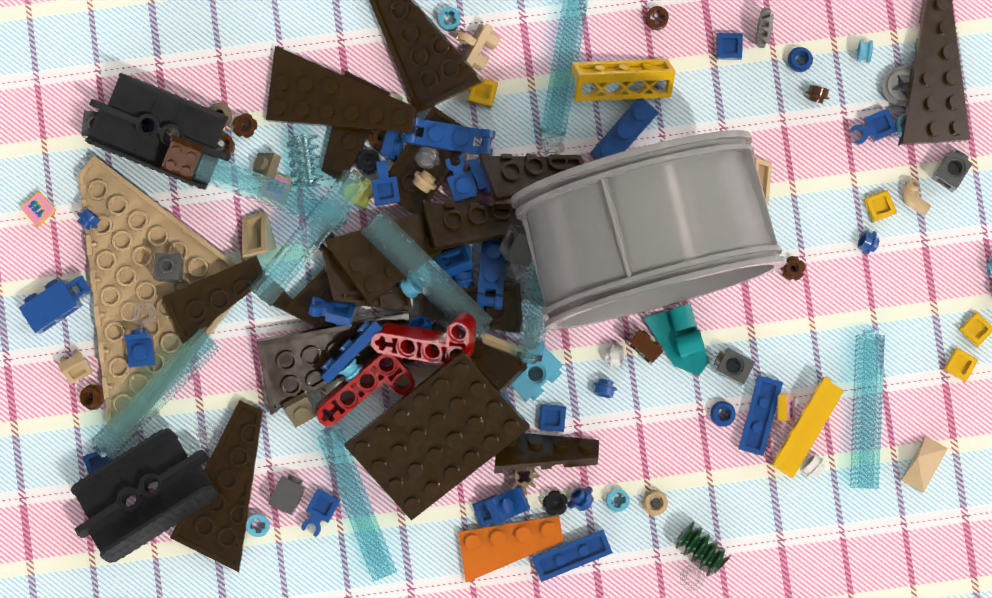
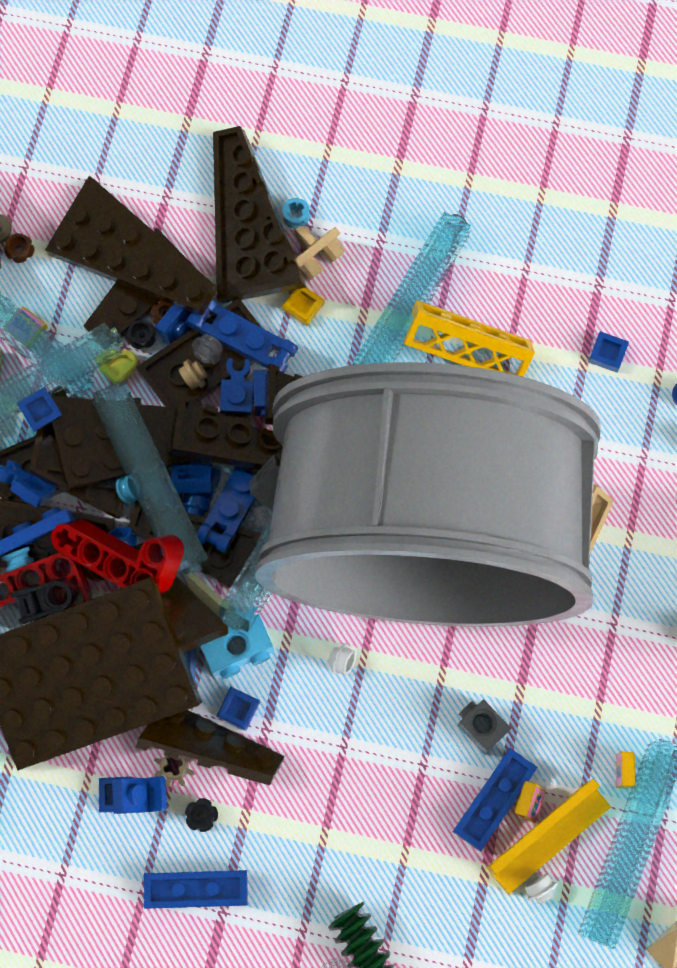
camera: 25 degrees right, 10 degrees down
dark tan plate [251,153,281,180] -> none
clear light blue piece [286,134,323,189] -> none
blue plate [371,160,400,206] -> none
orange wing [458,516,563,583] -> none
blue plate [567,486,594,511] -> none
blue plate [592,379,617,398] -> none
medium azure bush [606,489,630,512] -> none
reddish brown piece [627,330,663,365] -> none
tan plate [642,490,668,516] -> none
teal panel [644,304,709,376] -> none
reddish brown bush [646,6,669,31] -> none
blue plate [710,401,736,427] -> none
light grey gear [755,7,774,48] -> none
reddish brown plate [780,256,806,281] -> none
none -> black piece [9,577,79,625]
none -> blue tile [16,387,63,432]
none -> yellow tile [616,751,635,789]

